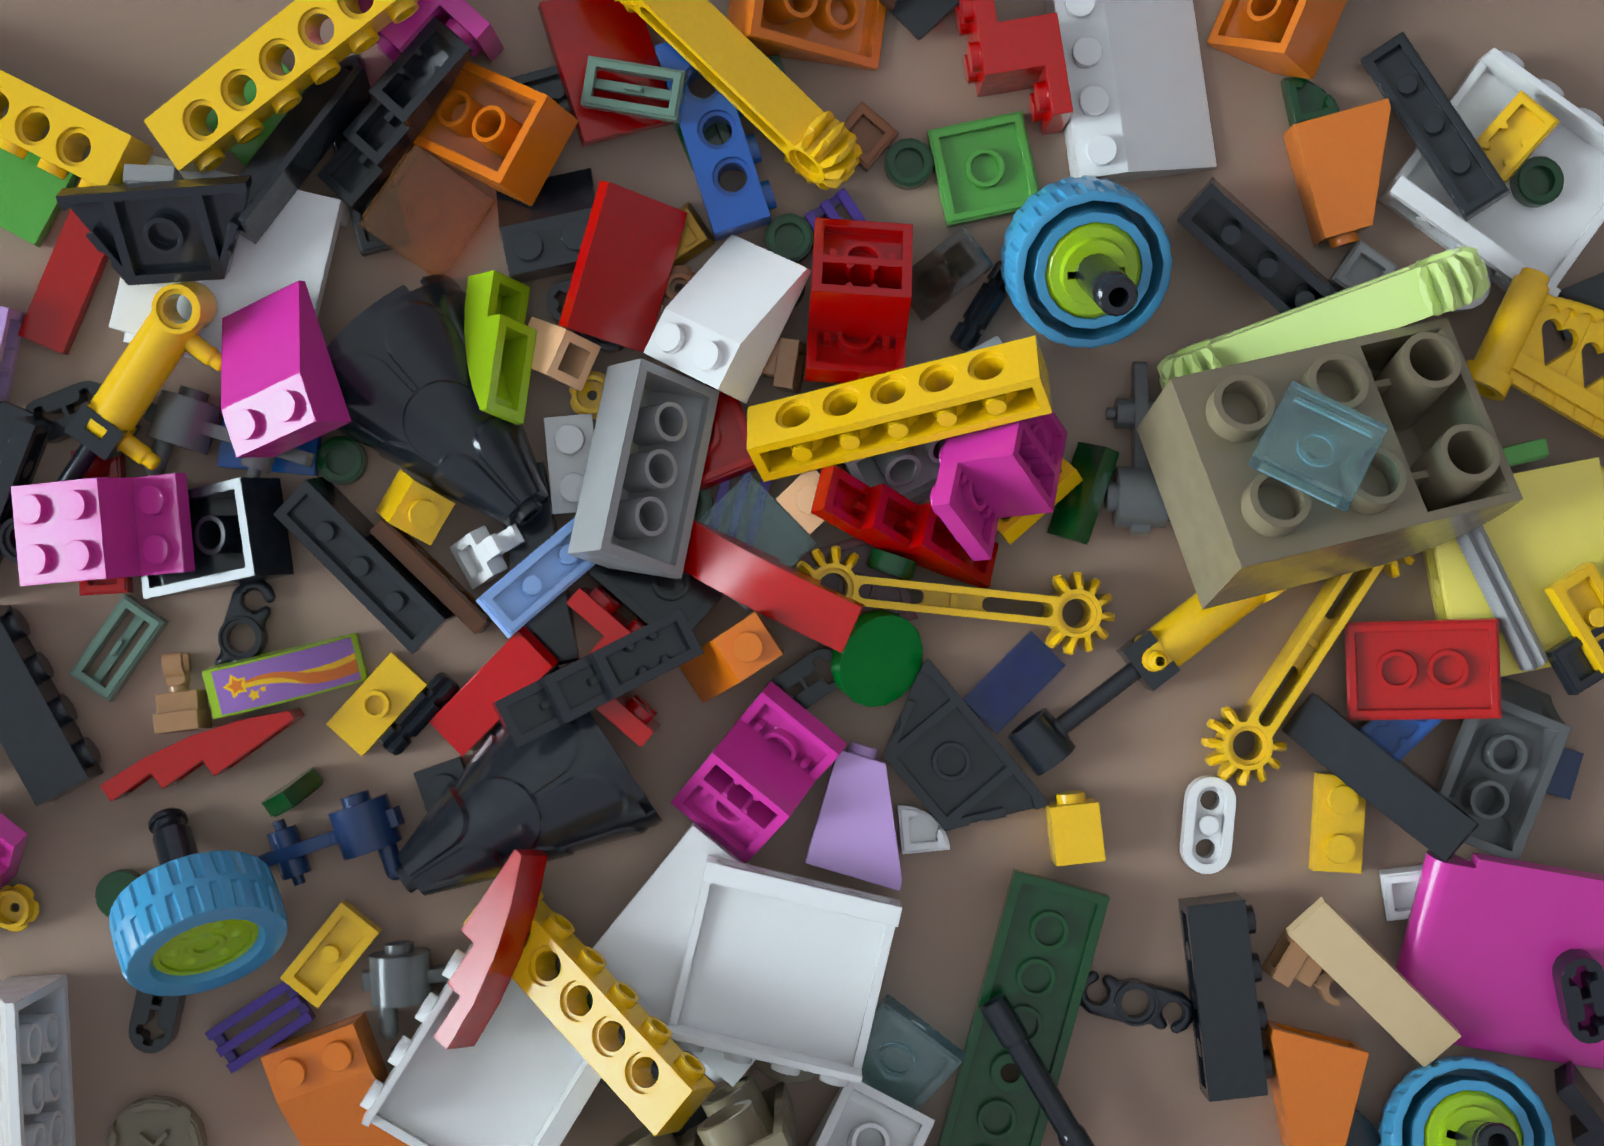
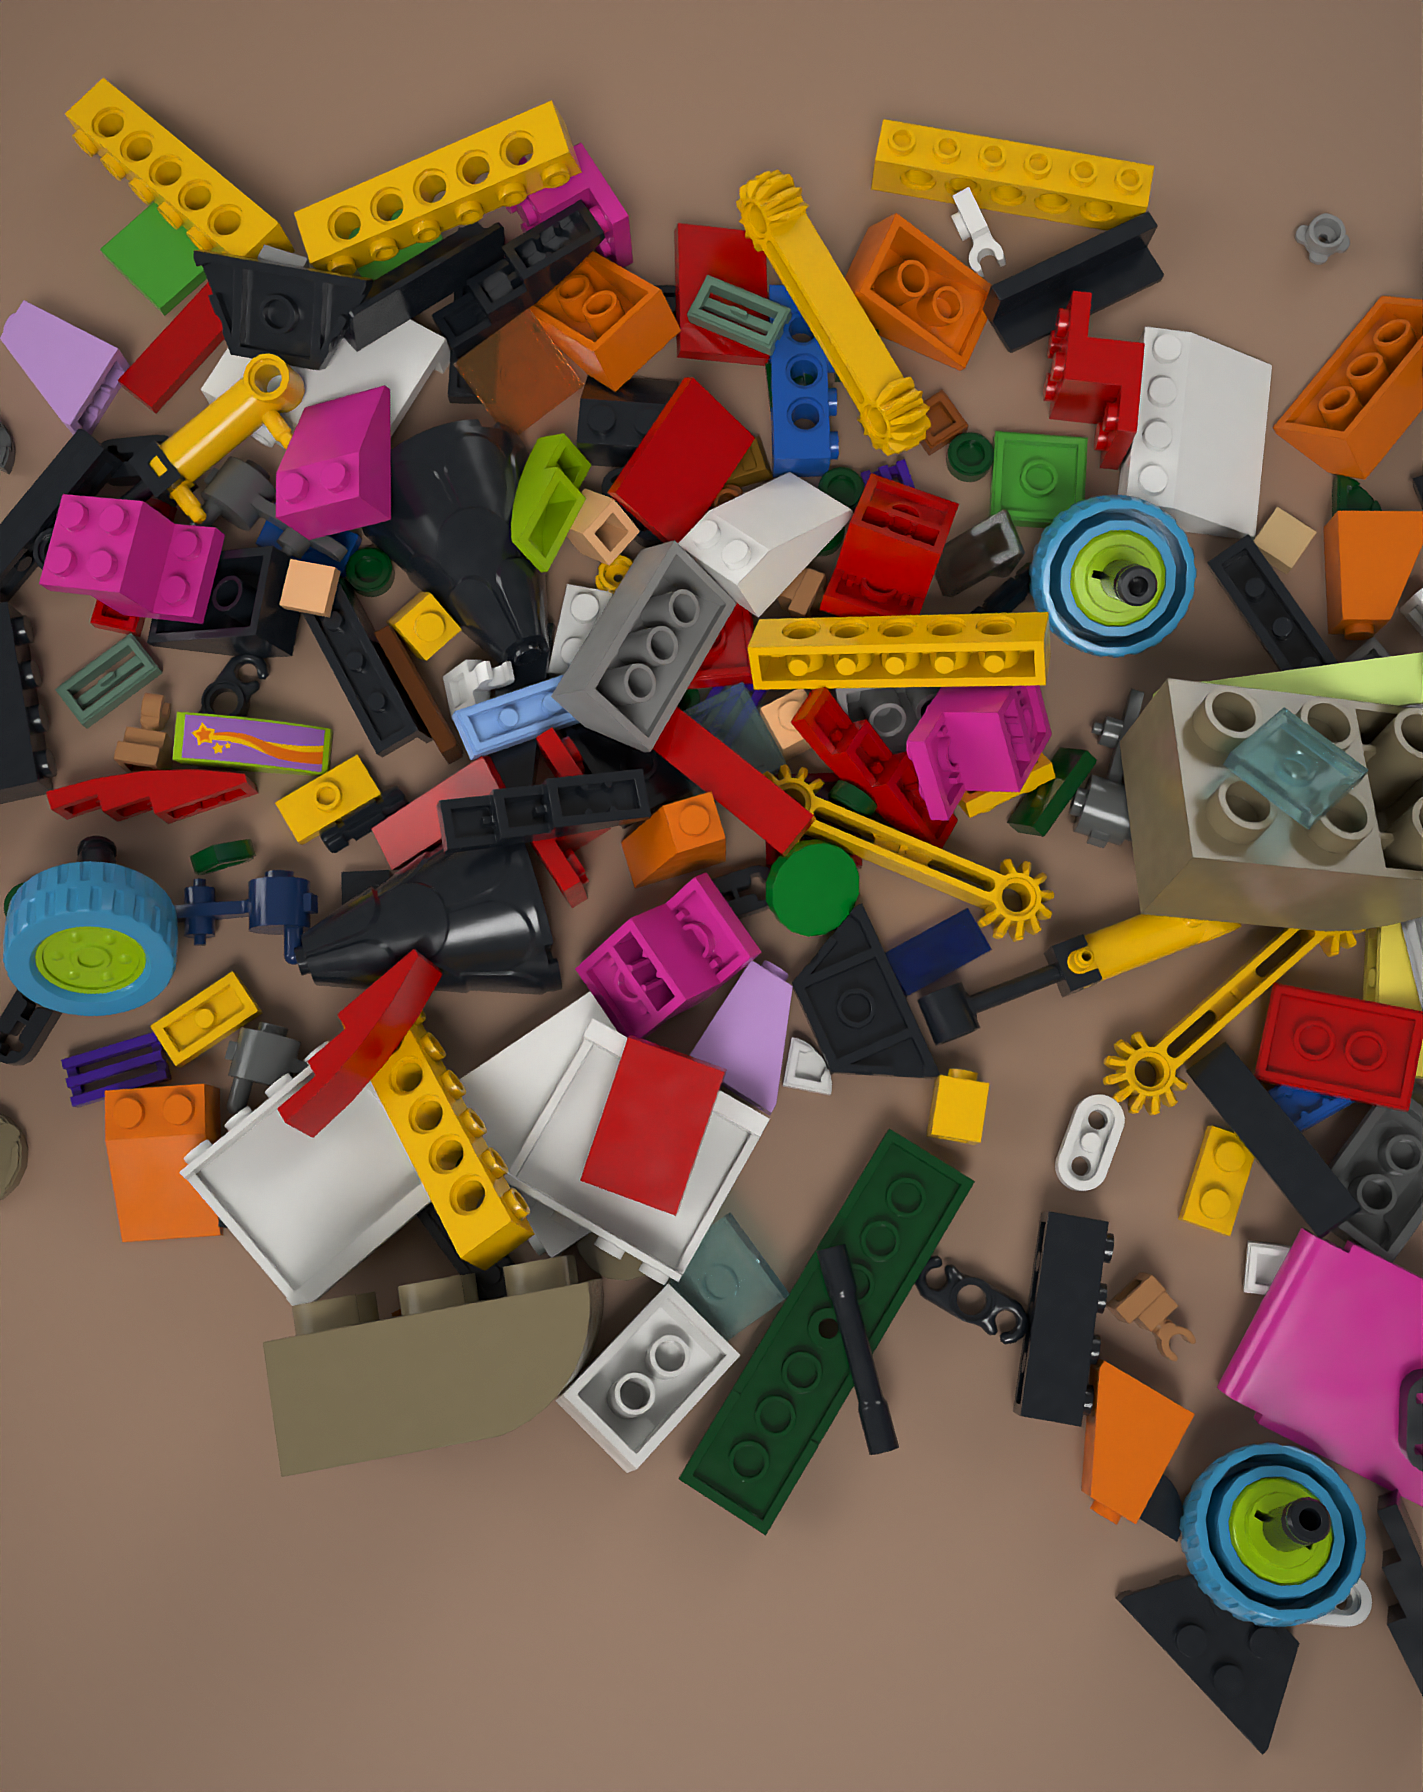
camera: 25 degrees right, 10 degrees down
tan tile [1285,896,1462,1067] -> none
none -> light nougat tile [279,559,341,618]
none -> red tile [580,1035,727,1216]
none -> tan tile [1254,507,1317,575]

